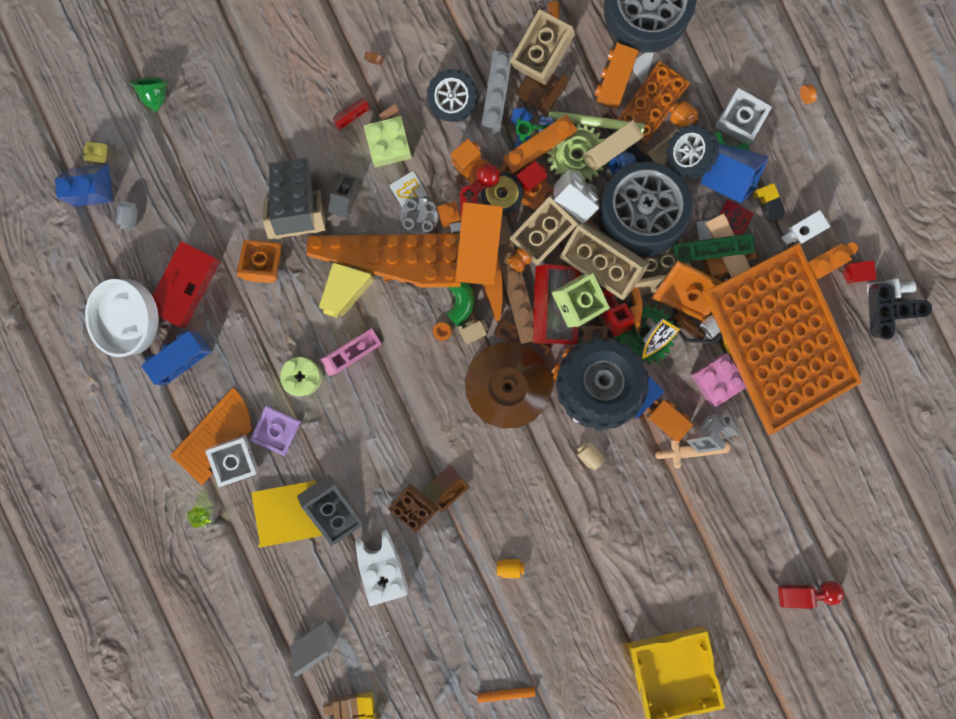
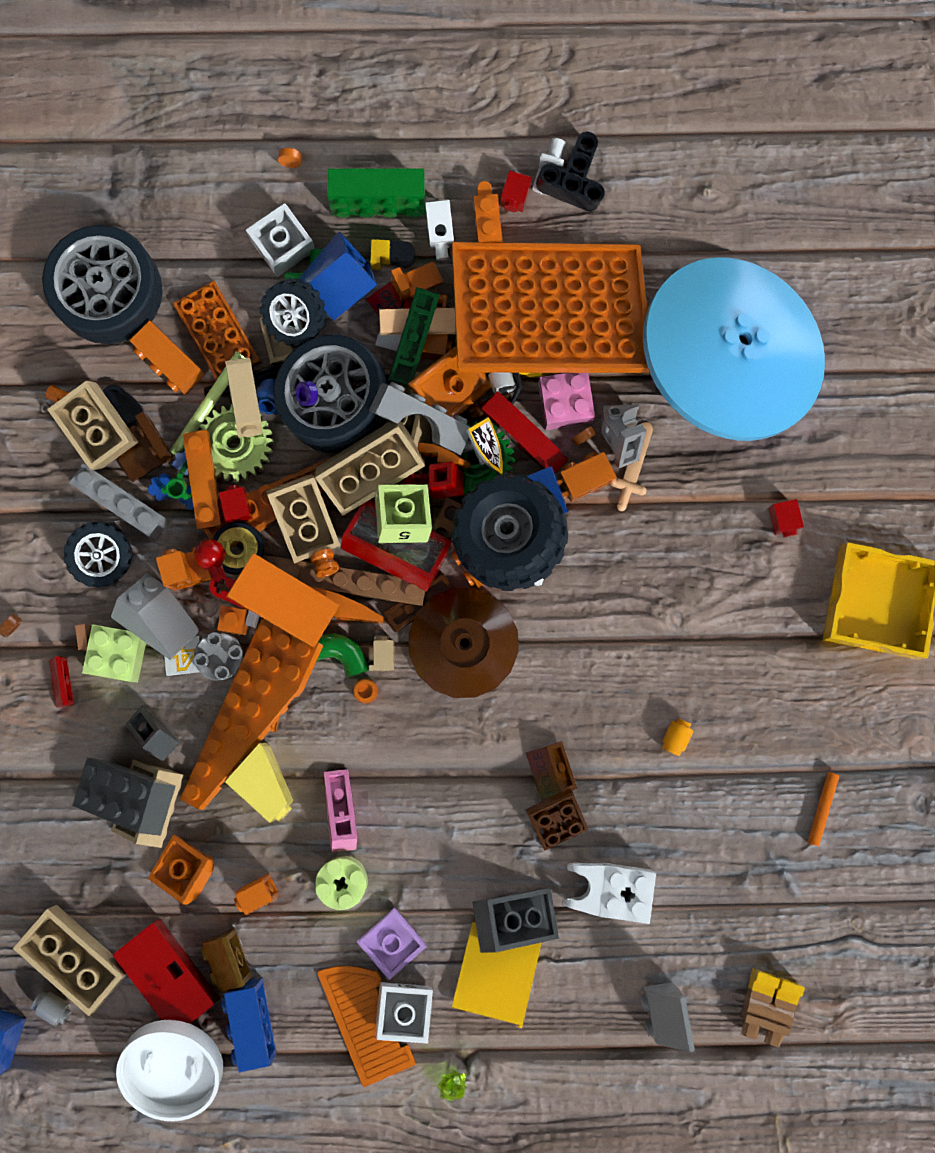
camera: 70 degrees left, 5 degrees down
white brick [554,169,599,224] -> none
tan brick [576,442,604,470] -> none
white sticker [632,52,654,85] -> none
orange head [670,101,699,130] -> none
red beam [778,581,844,609] -> none
none -> tan brick [13,905,127,1016]
none -> black tile [103,385,144,425]
none -> light grey slope [111,573,200,660]
none -> pearl gold slope [201,929,252,992]
none -> orange brick [234,873,279,915]
none -> dark purple tile [295,381,318,406]
none -> green brick [328,168,426,218]
none -> light grey arch [369,382,471,455]
none -> orange bracket [391,261,443,302]
none -> red slope [481,391,568,474]
none -> dark orange tile [572,426,596,446]
none -> medium azure dish [643,257,825,441]
none -> red brick [768,499,804,538]

